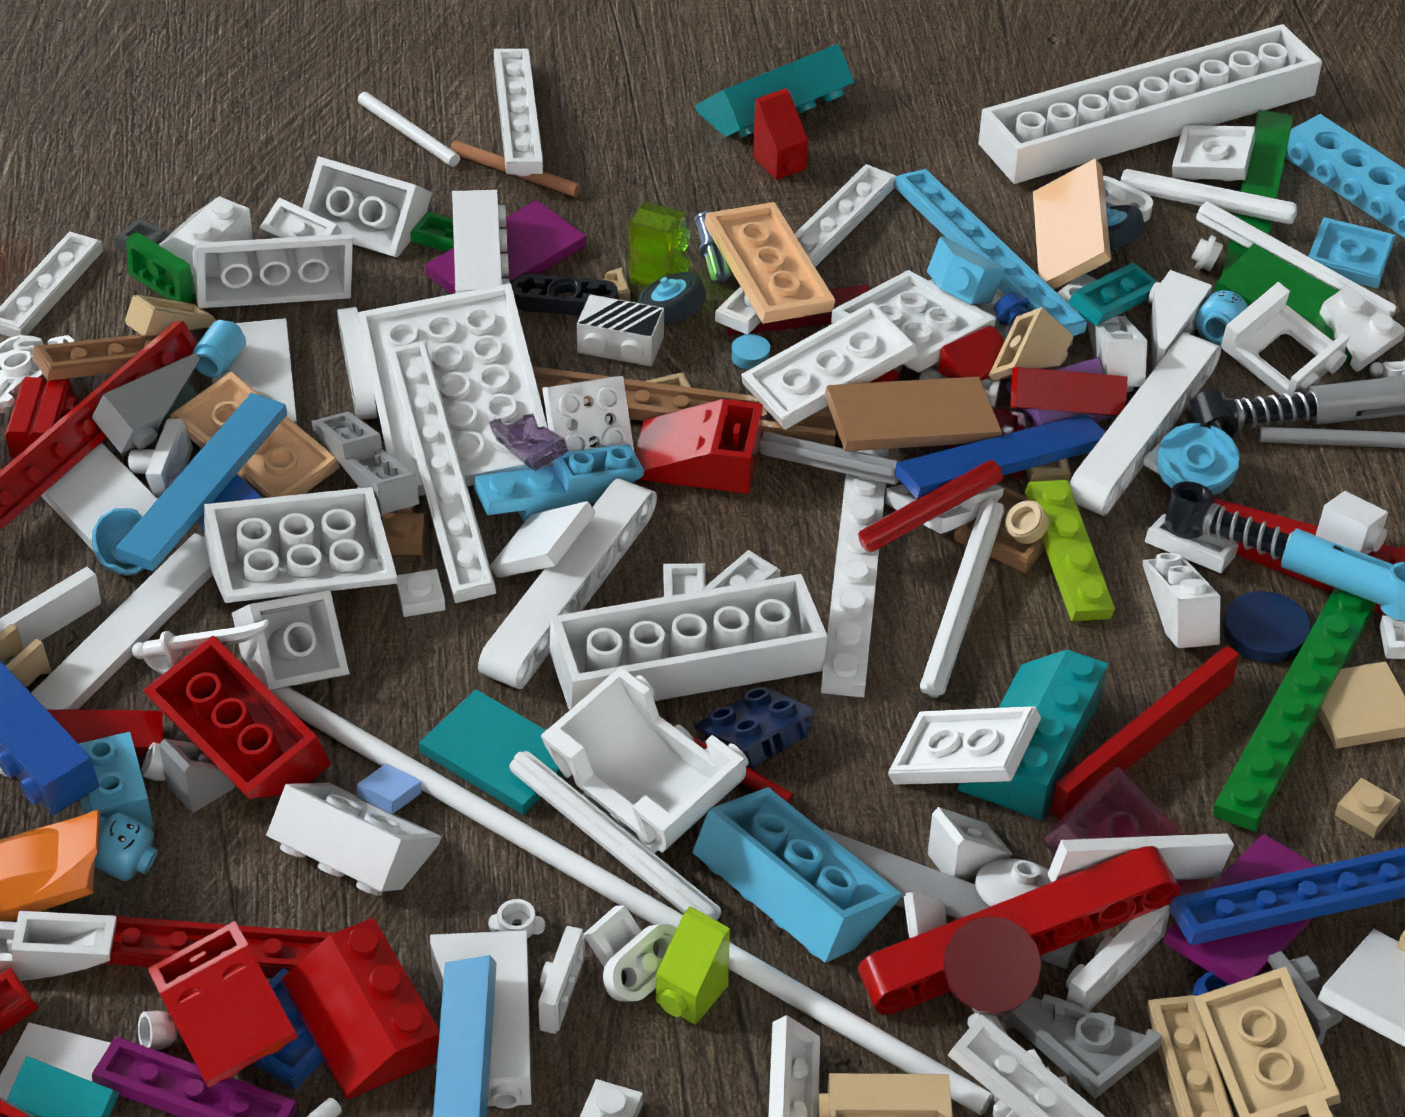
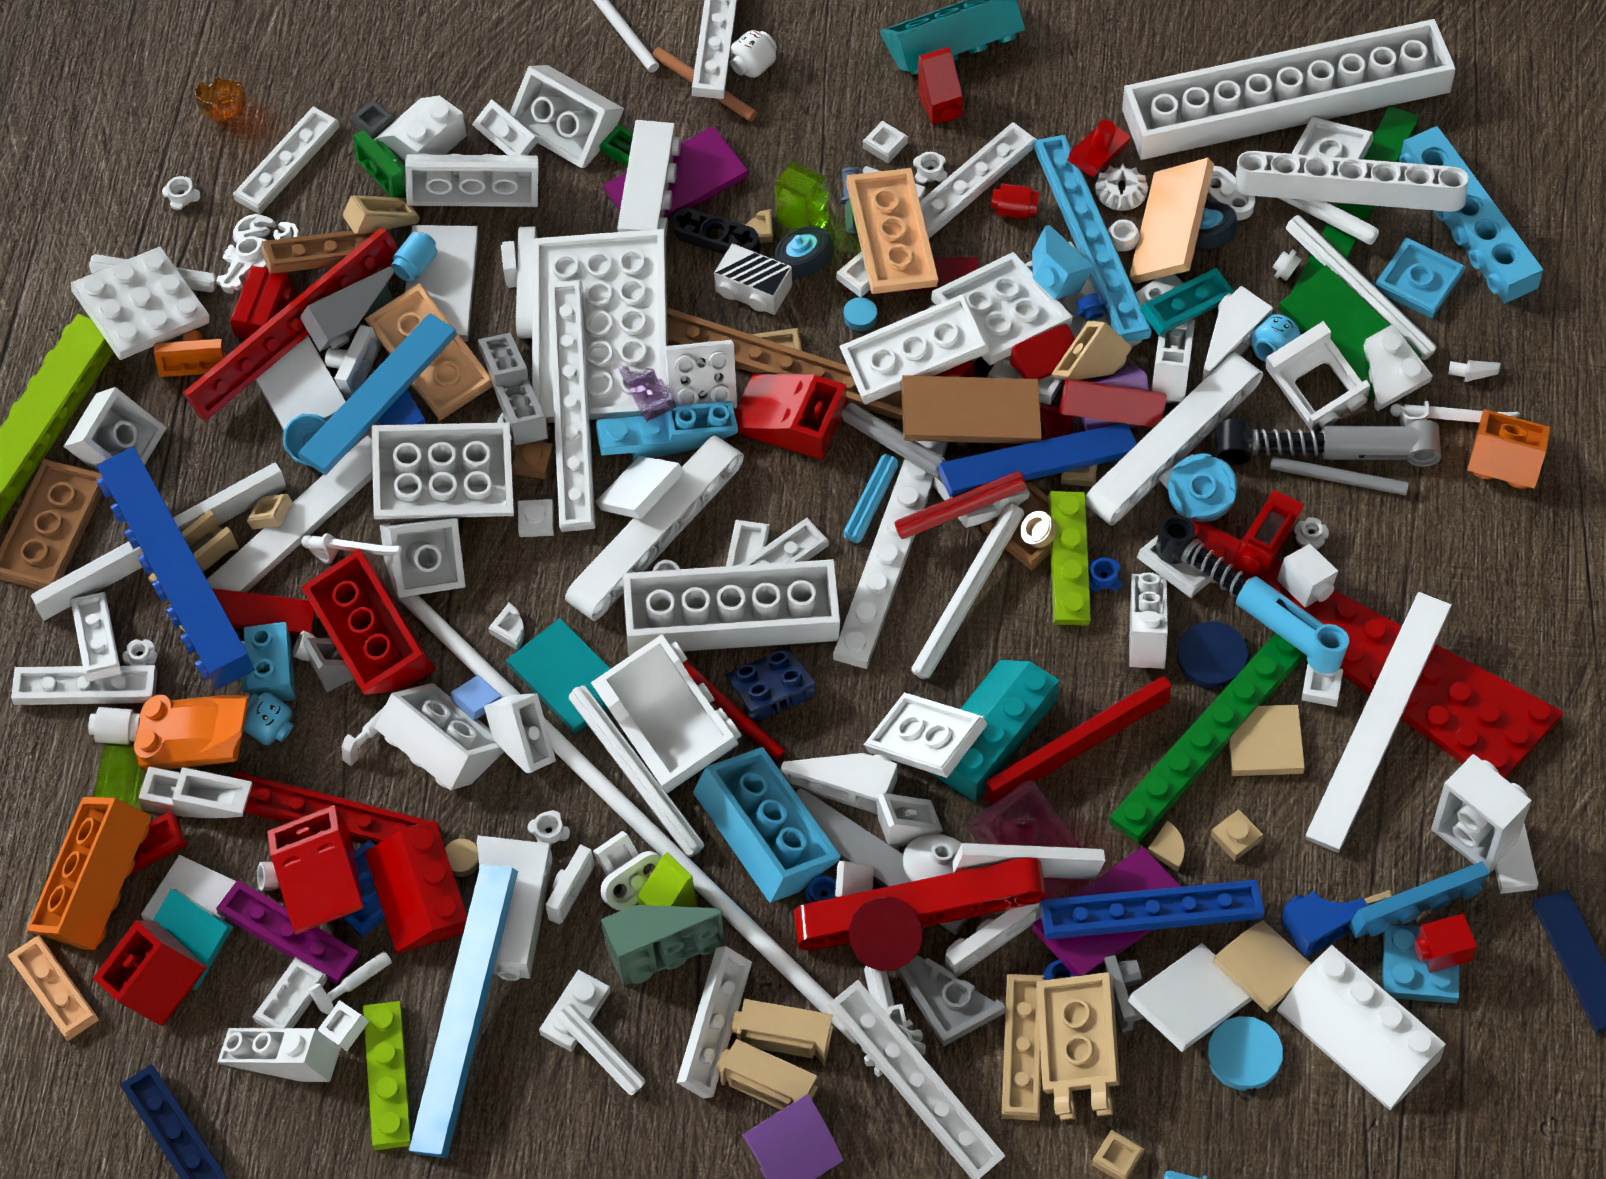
camera: 15 degrees right, 15 degrees up
none -> tan tile [247,494,293,530]
none -> white piece [342,706,385,766]
none -> tan tile [445,839,479,877]
none -> white slope [484,693,556,773]
none -> white tile [488,603,524,650]
none -> white tile [501,241,517,288]
none -> sand green slope [601,905,725,986]
none -> white head [730,30,777,78]
none -> white slope [781,753,898,815]
none -> blue plate [805,875,836,903]
none -> medium azure axle [844,454,898,544]
none -> white tile [863,120,908,164]
none -> white plate [913,152,947,184]
none -> red brick [991,183,1040,220]
none -> red tile [1067,119,1131,178]
none -> blue plate [1088,558,1122,592]
none -> white gear [1095,164,1148,211]
none -> white plate [1108,220,1140,252]
none -> tan tile [1148,821,1185,872]
none -> red window [1232,489,1304,580]
none -> white beam [1236,151,1469,212]
none -> white plate [1294,517,1329,550]

